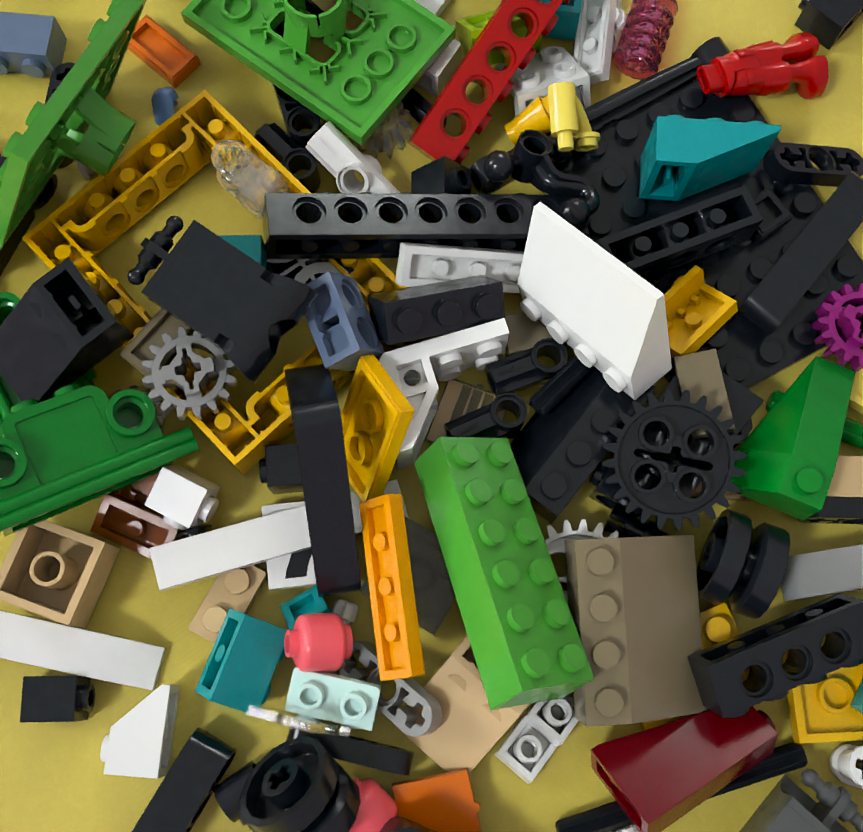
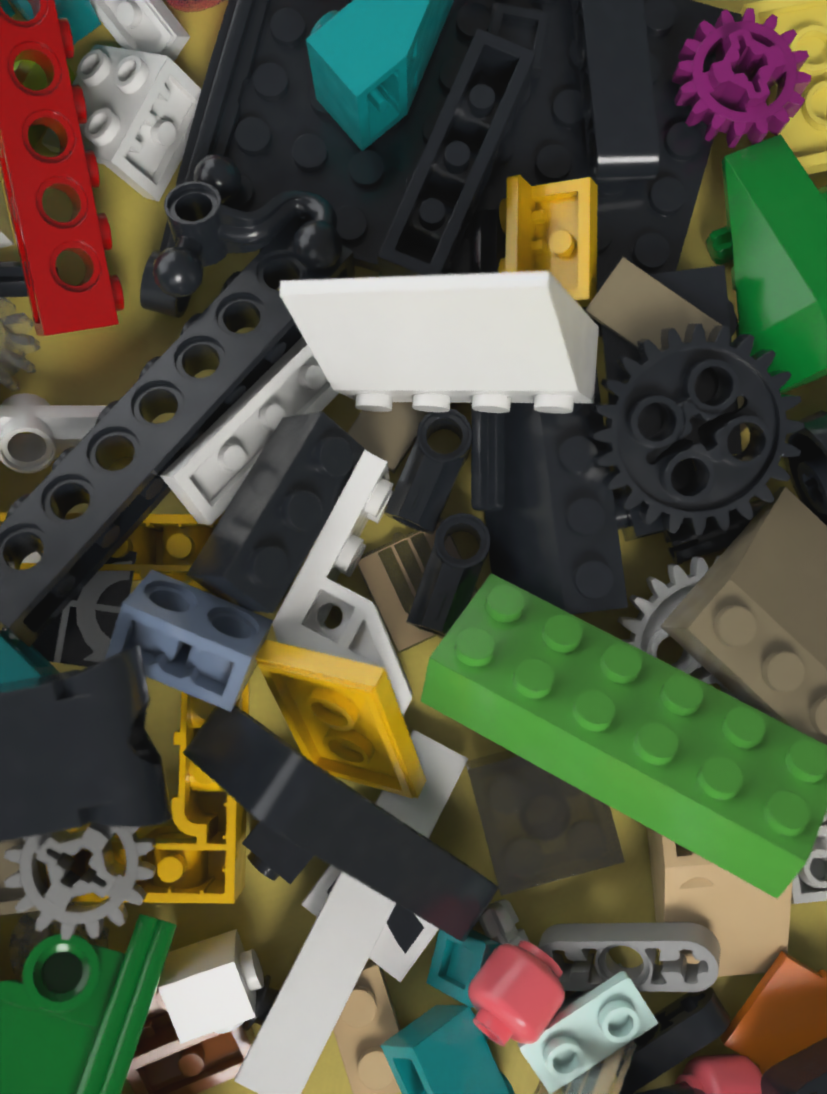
camera: 45 degrees left, 10 degrees up
light orange plate [359,493,425,681] -> none
black brick [411,156,472,194] -> none
yellow cone [504,95,551,145] -> none
light yellow plant [547,82,600,152] -> none

